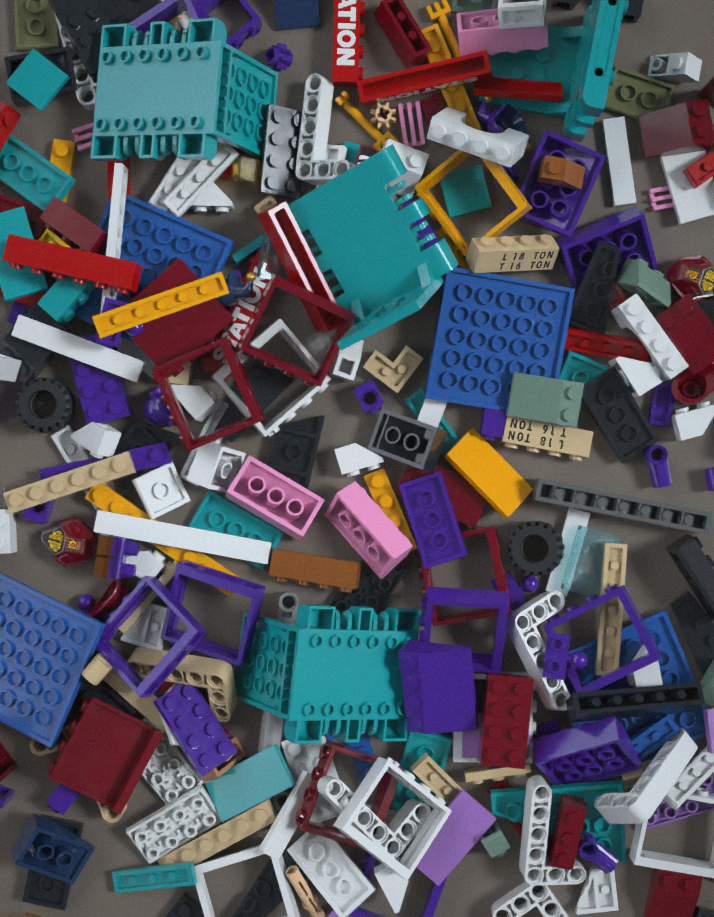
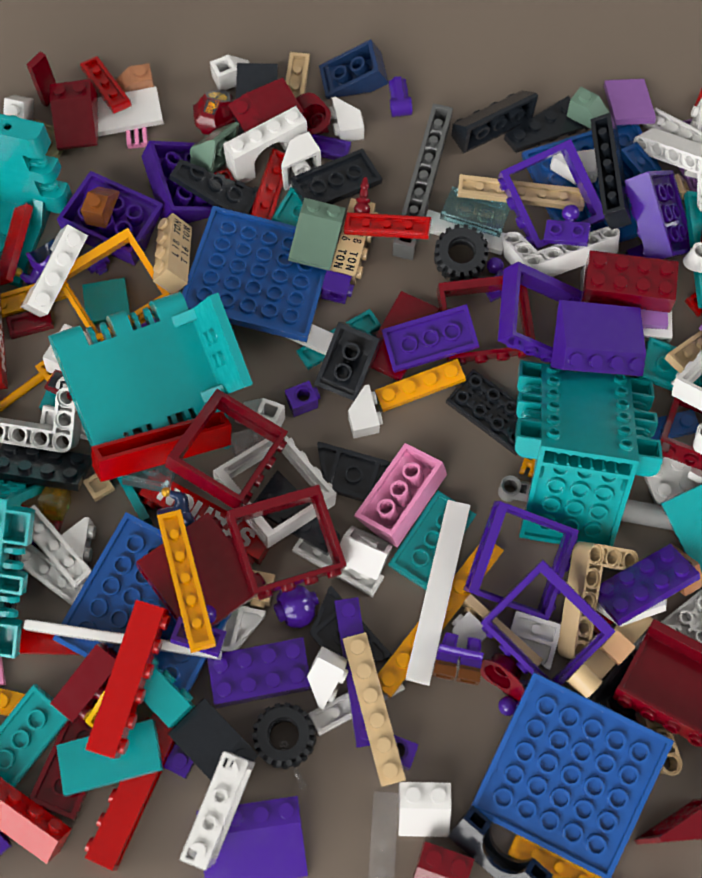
camera: 85 degrees left, 20 degrees down
white tile [11,314,145,383] -> none
dark red helmet [40,517,98,568] -> none
white tile [132,462,191,520] -> none
white slope [171,385,220,422] -> none
dark orange brick [269,548,362,593] -> none
bright pink slope [325,481,413,579] -> none
tan plate [363,345,424,393] -> none
light nougat gear [370,102,396,130] -> none
bright pink tile [398,101,426,147] -> none
light orange tile [444,427,533,519] -> none
tan plate [463,763,531,784] -> none
white tile [601,117,636,207] -> none
dark purple piece [644,444,673,488] -> none
none -> red tile [343,212,432,240]
none -> dark red bar [354,177,371,213]
none -> light nougat tile [600,630,635,665]

